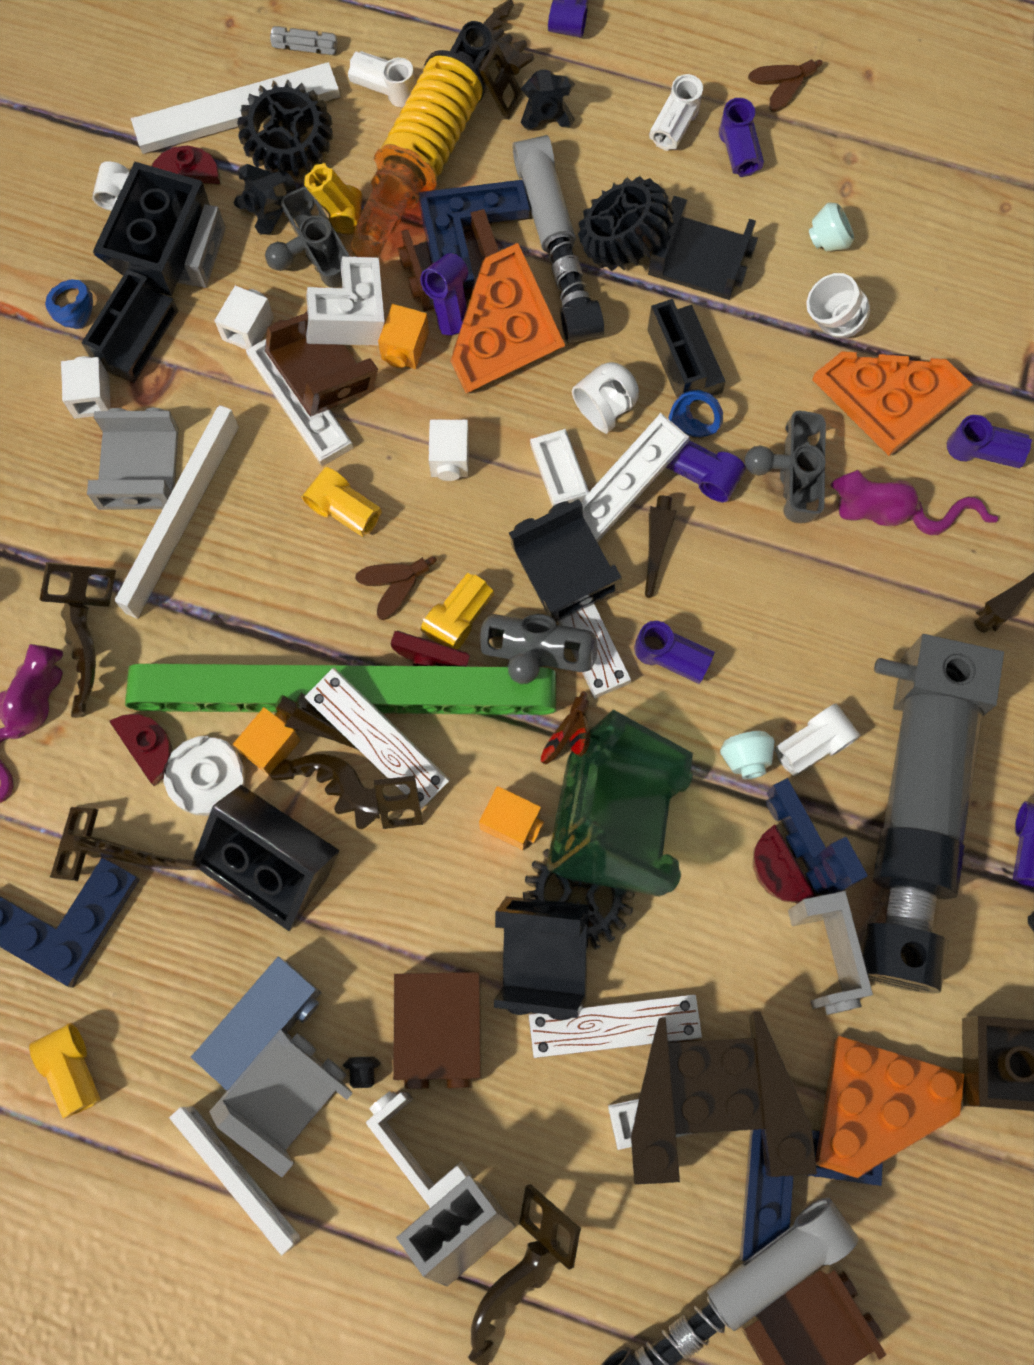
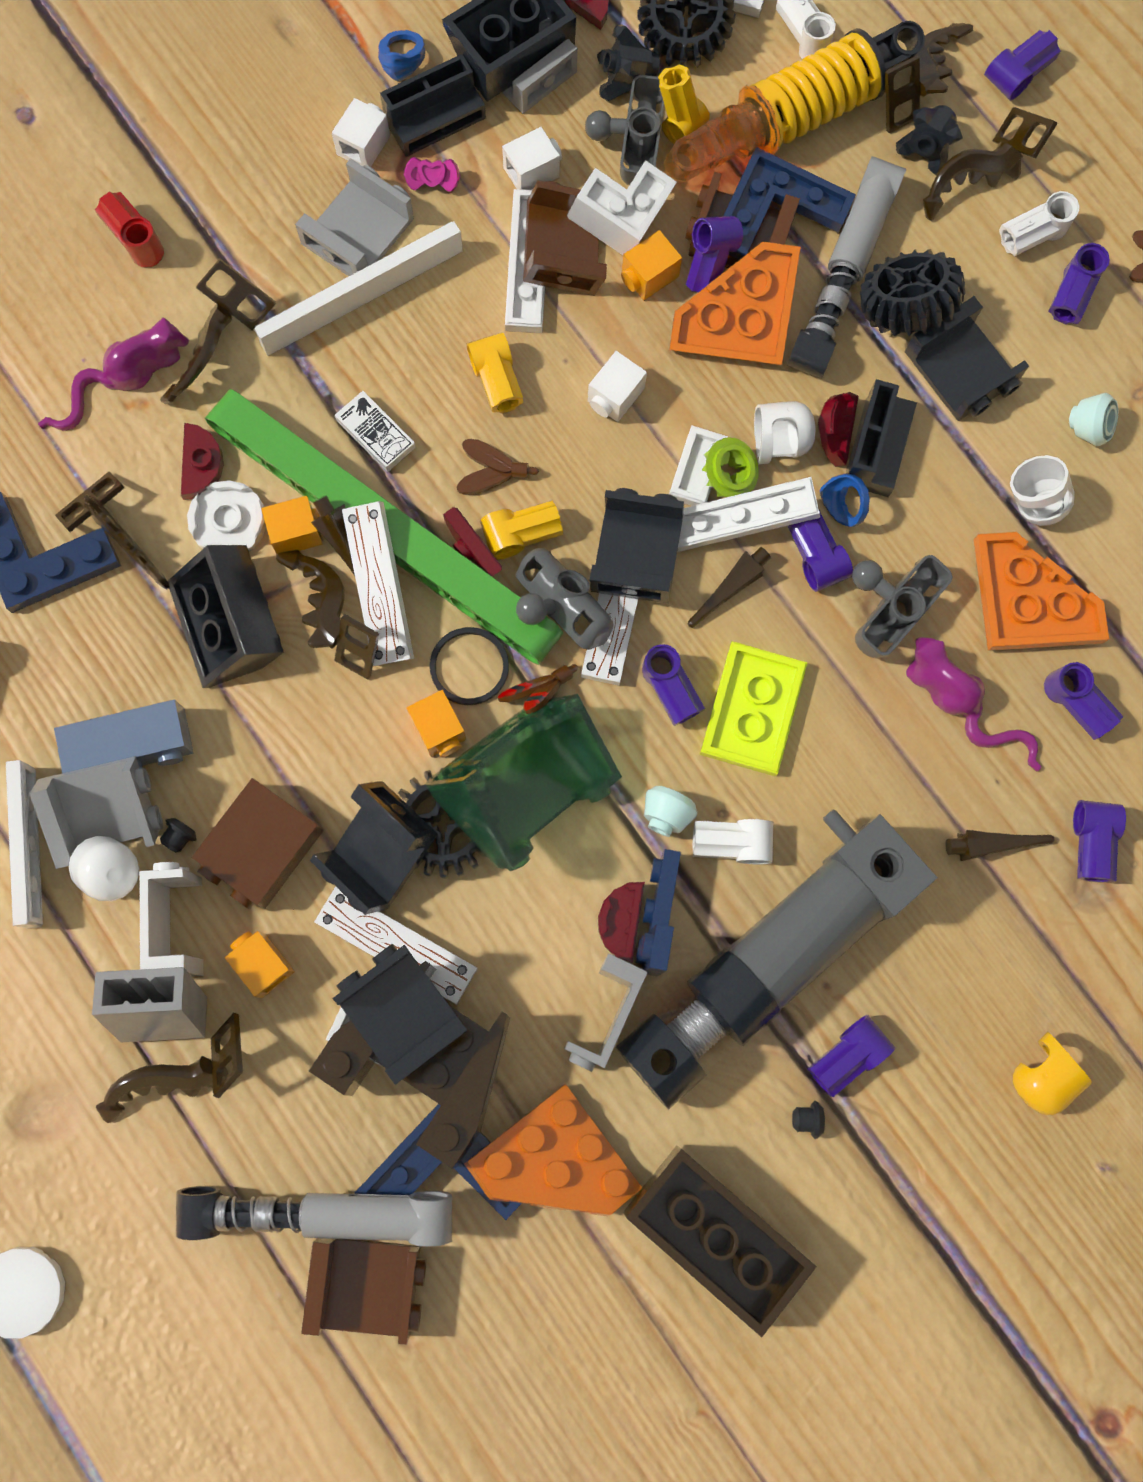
camera: 30 degrees right, 5 degrees up
none -> white helmet [69,836,140,902]
none -> light orange brick [224,931,295,998]
none -> black panel [332,944,467,1085]
none -> white tile [335,391,416,472]
none -> dark pink piece [404,157,461,192]
none -> black piece [429,627,509,705]
none -> neon yellow tile [700,641,807,777]
none -> lime gear [702,437,759,497]
none -> dark red plate [818,392,859,467]
none -> dark brown piece [923,107,1058,221]

